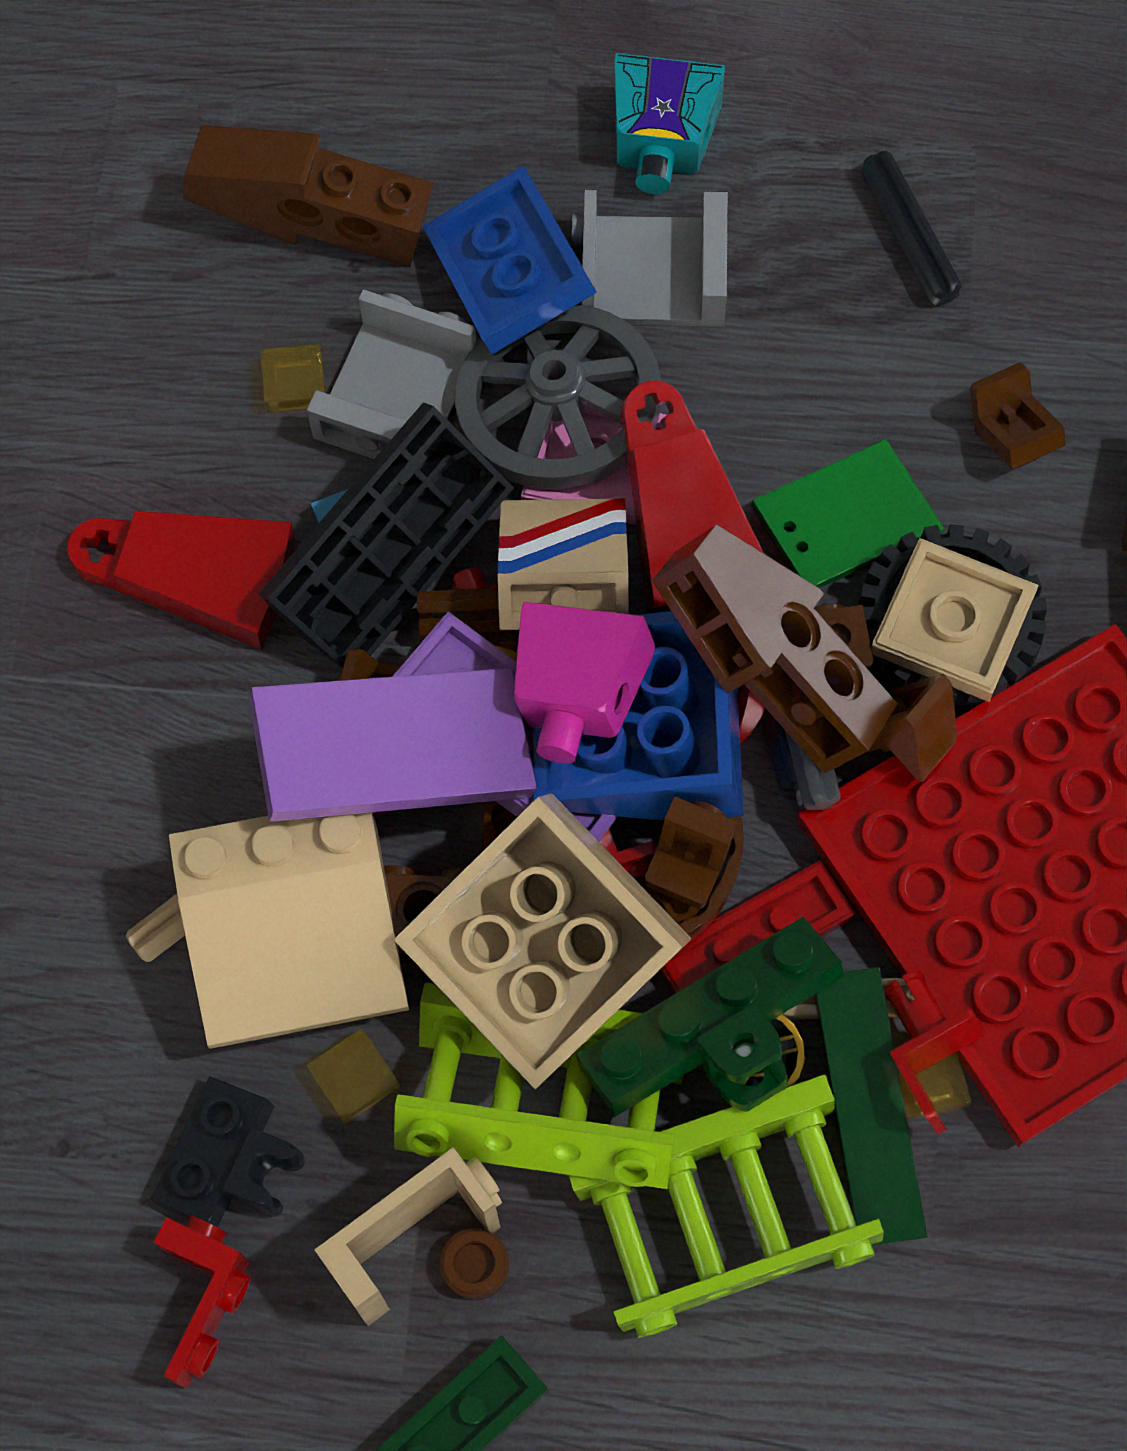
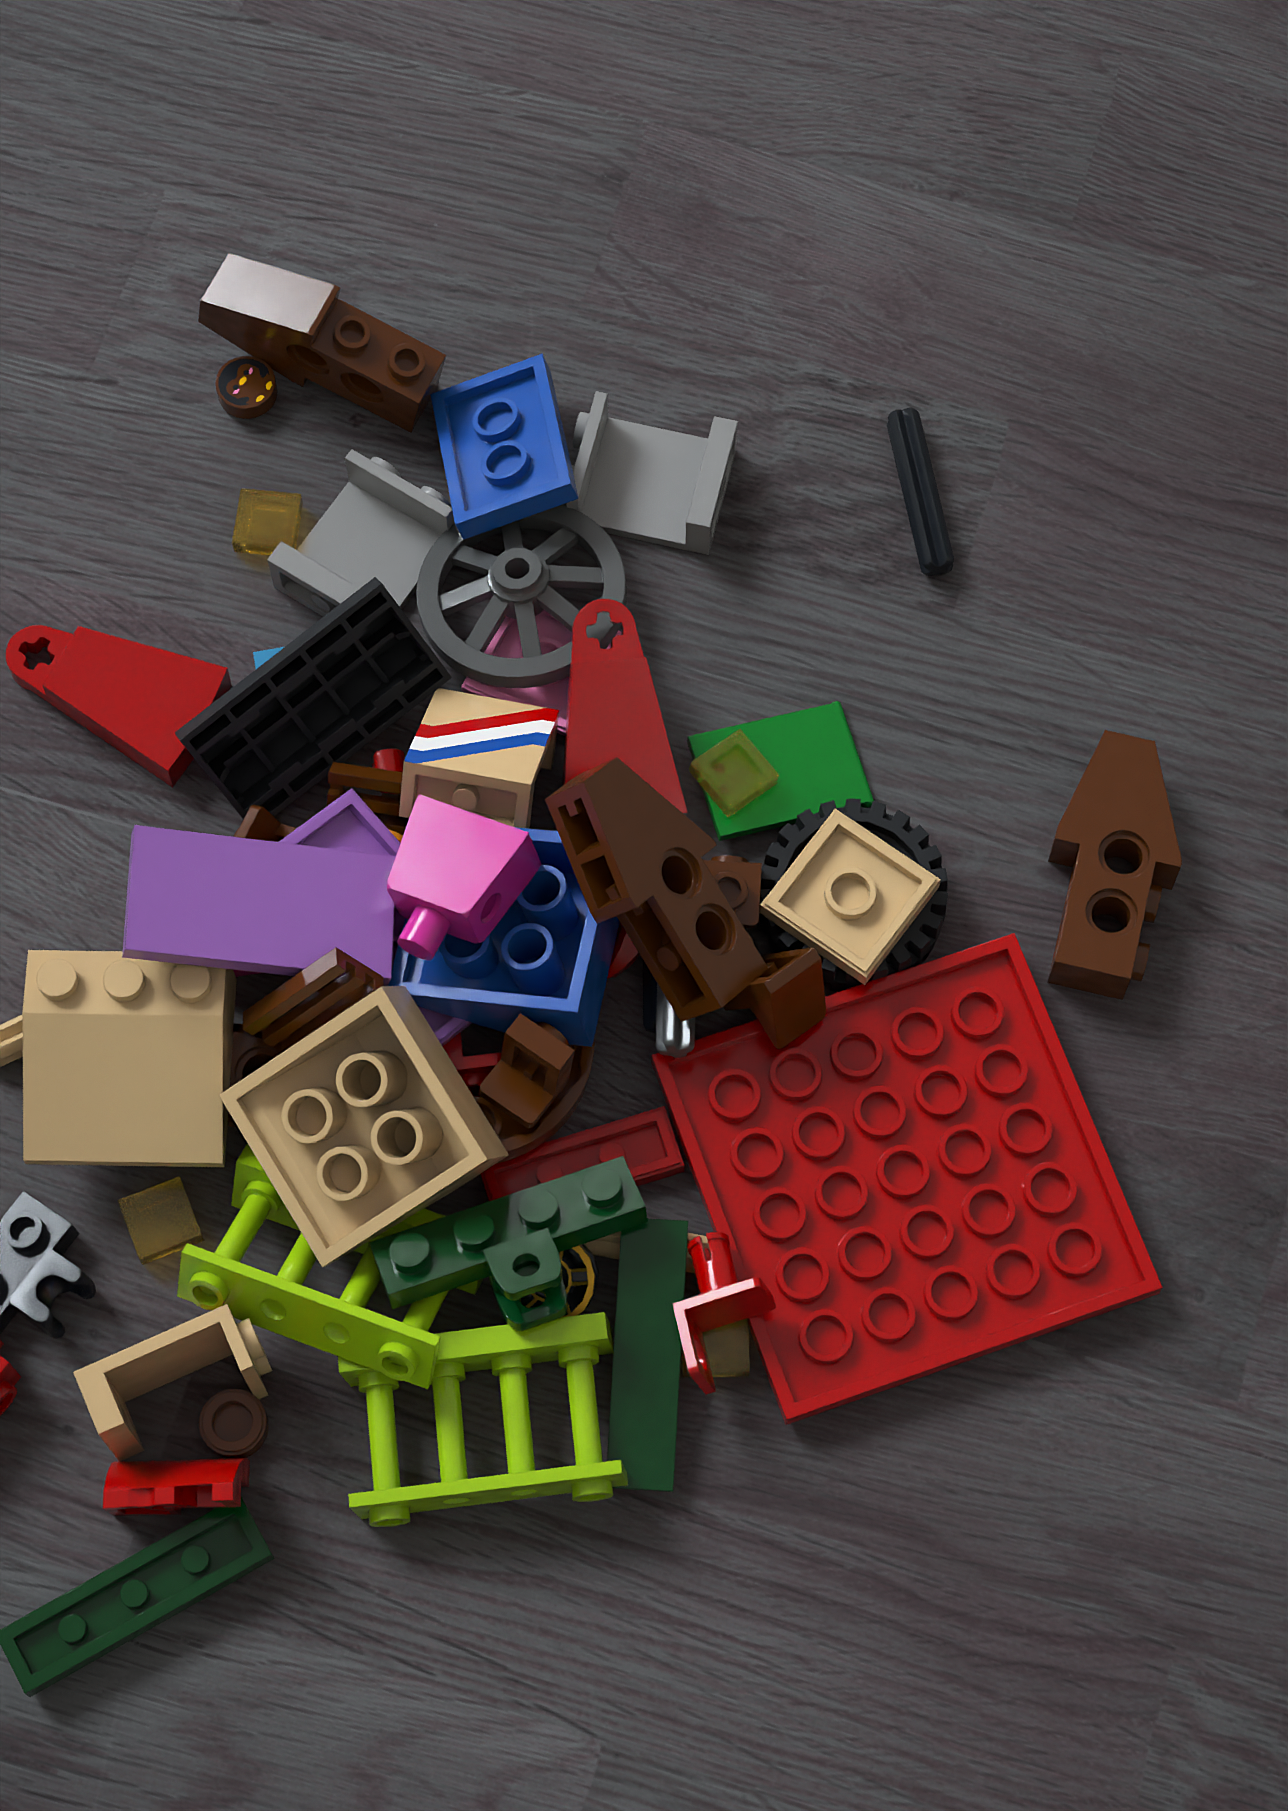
camera: 10 degrees right, 0 degrees up
teal torso [614,53,725,194] -> none
reddish brown bracket [970,363,1066,470] -> none
none -> red slope [103,1458,250,1516]
none -> reddish brown tile [215,356,278,419]
none -> reddish brown tile [243,947,384,1053]
none -> clear yellow tile [689,729,779,817]

